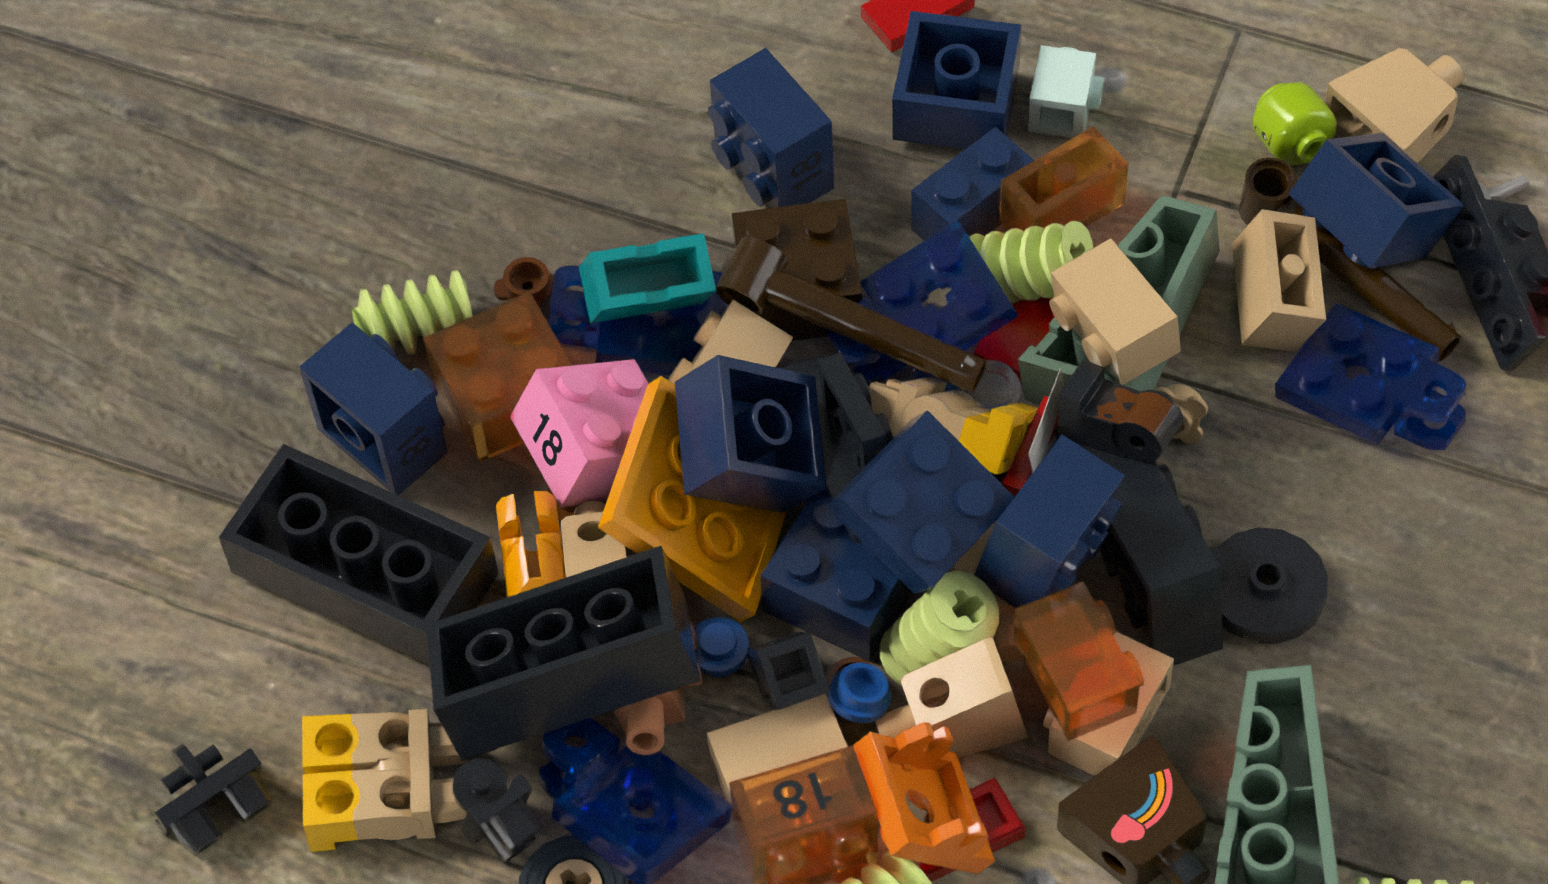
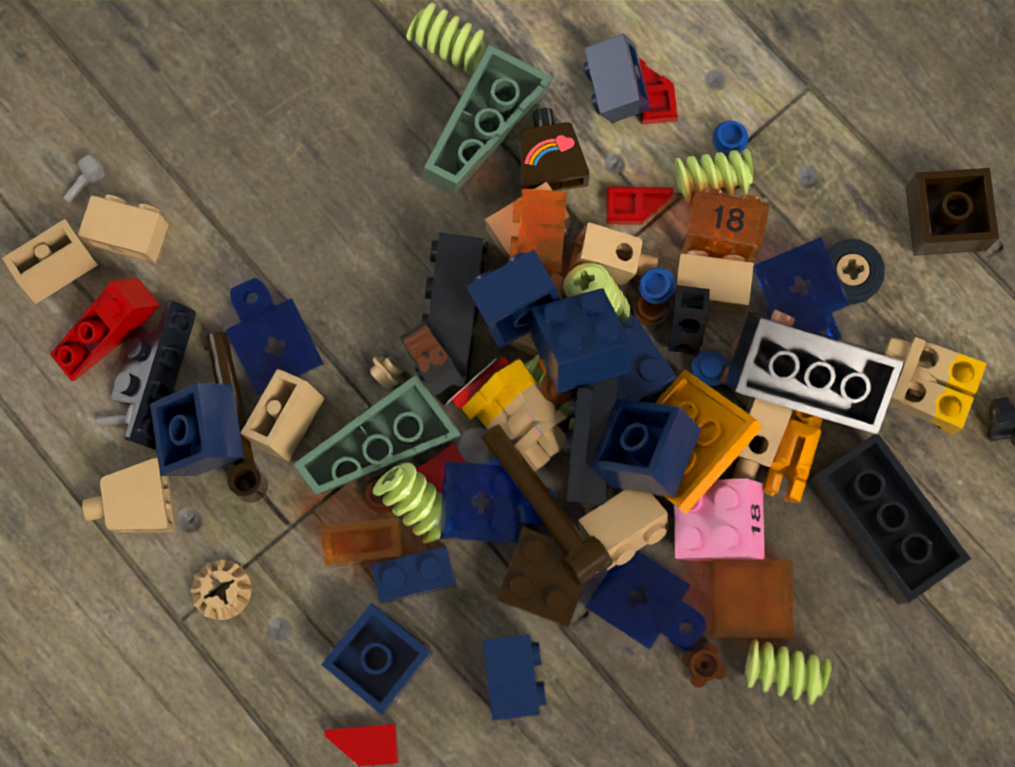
camera: 150 degrees left, 20 degrees up
dark blue brick [299,322,448,496] -> none
black hips [452,758,541,864] -> none
teal brick [579,233,716,323] -> none
orange piece [853,722,995,874] -> none
light aqua brick [1028,45,1104,140] -> none
tan brick [1049,238,1181,385] -> none
black plate [1217,527,1328,644] -> none
lime head [1252,82,1337,166] -> none
none -> tan gear [190,559,252,620]

